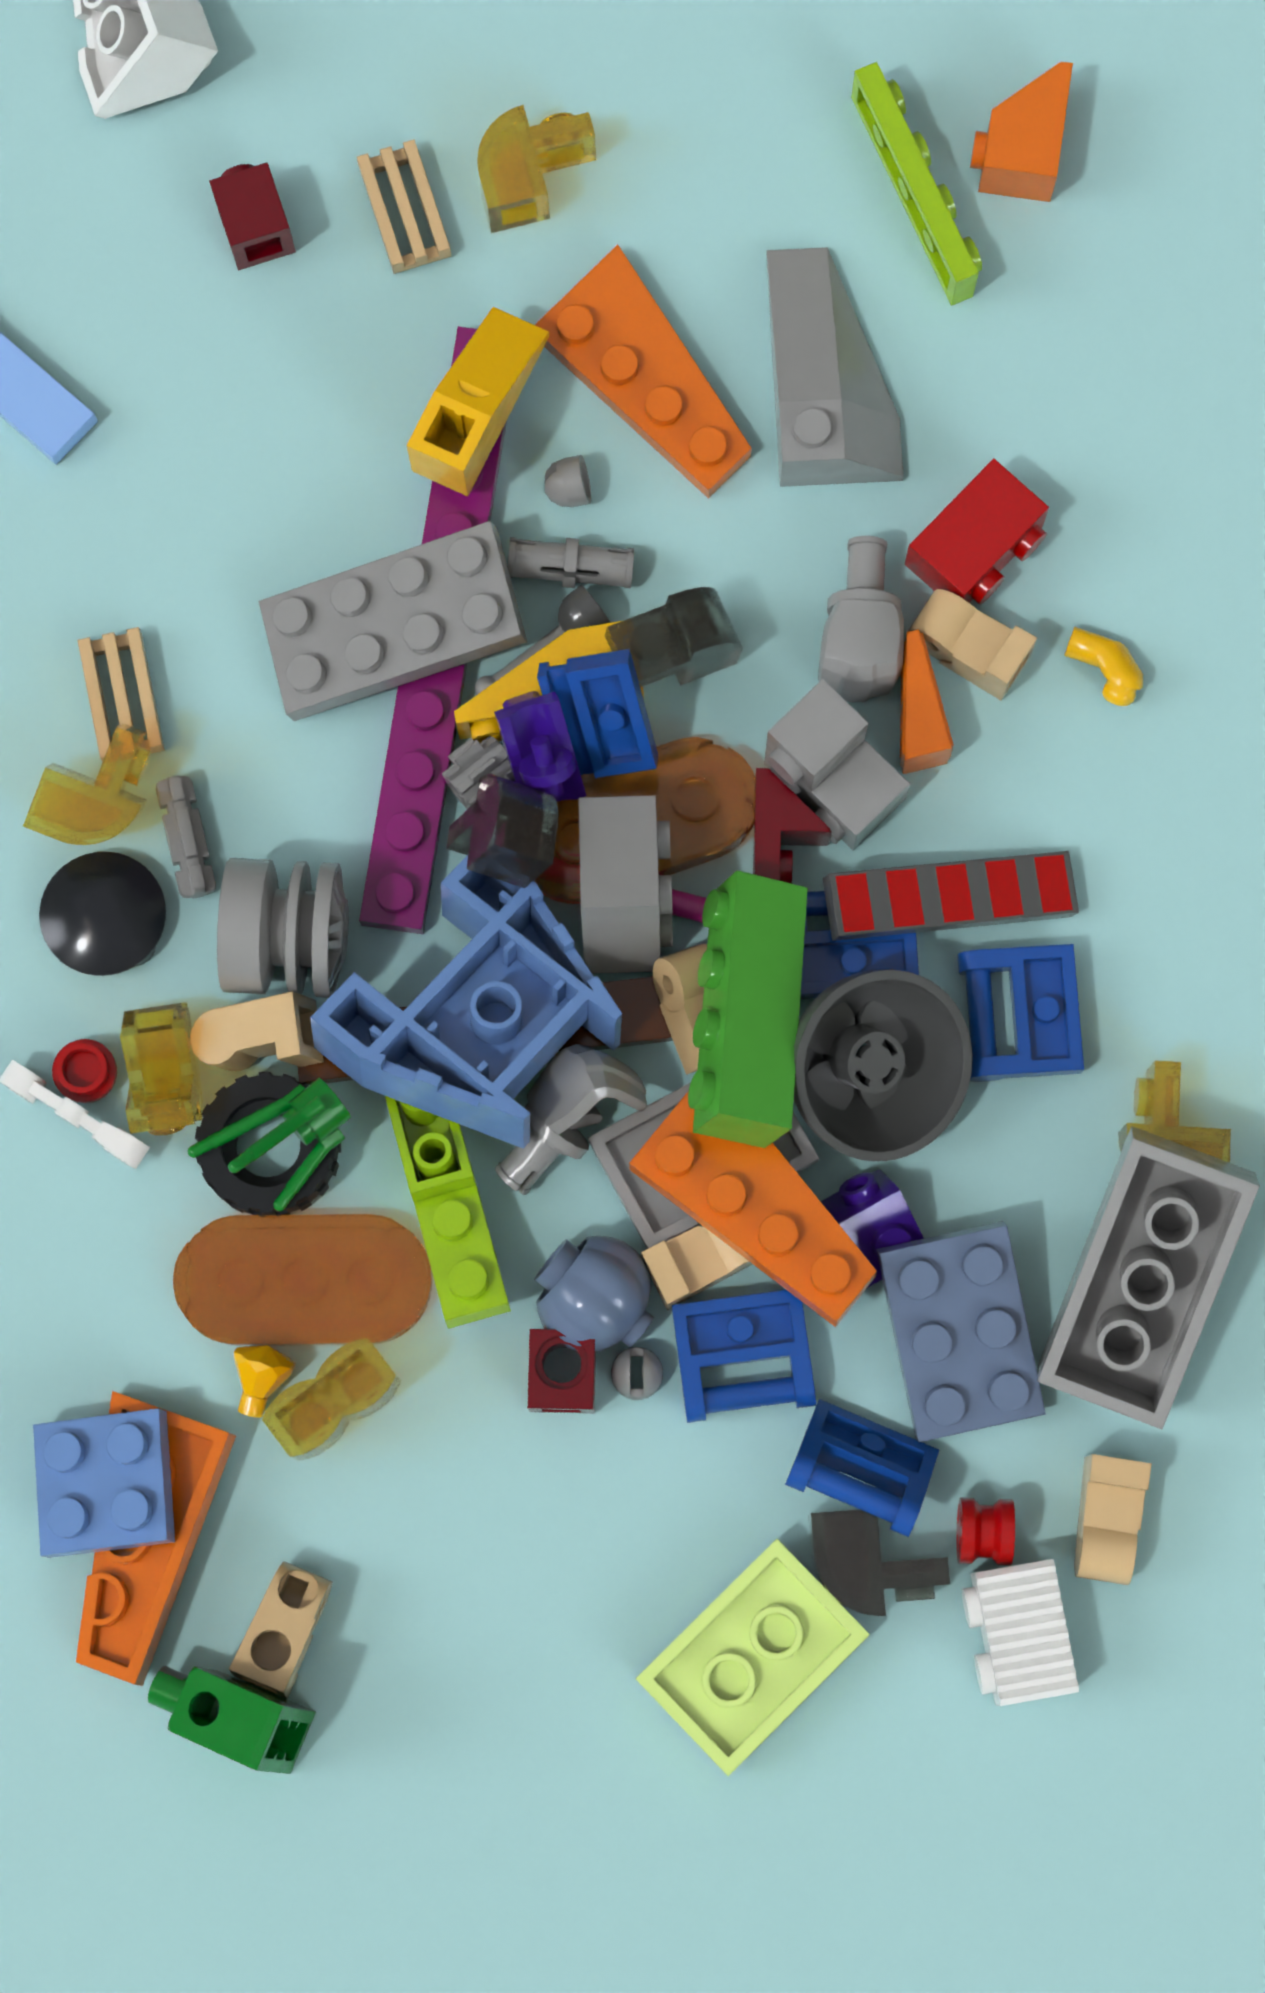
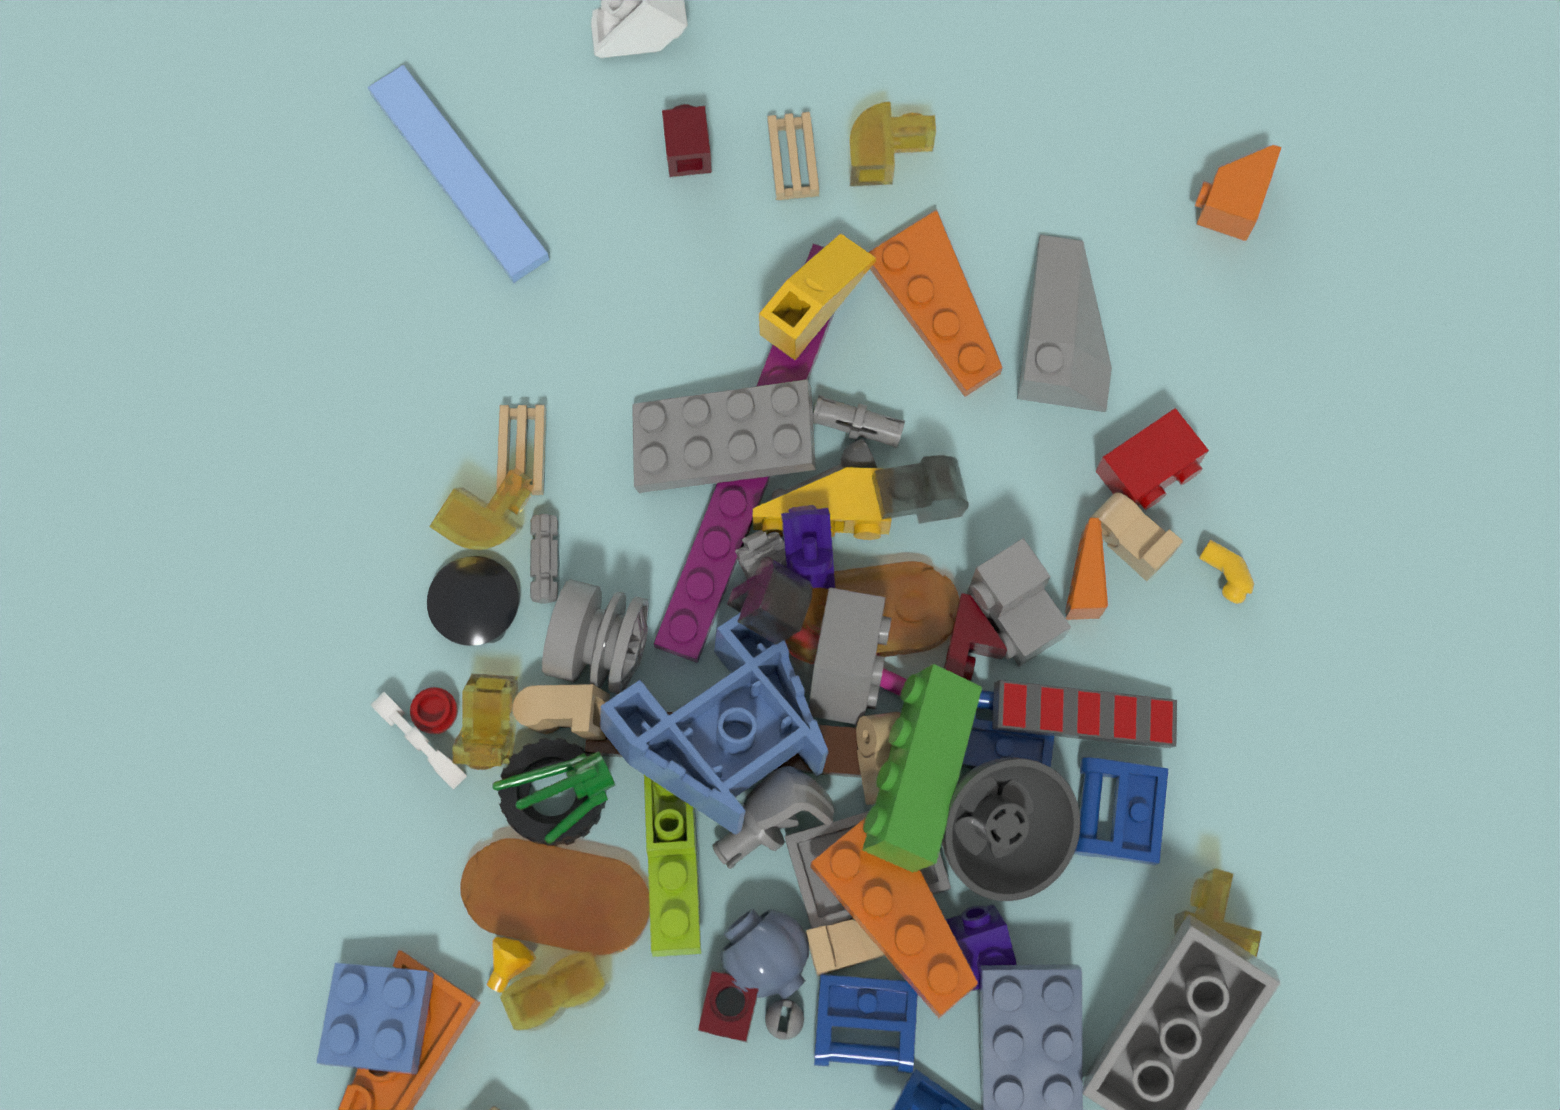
camera: 10 degrees right, 5 degrees down
blue plate [537,649,658,778] -> none
light grey hinge [545,455,591,507] -> none
light grey piece [818,536,904,703] -> none
lime plate [851,62,982,306] -> none

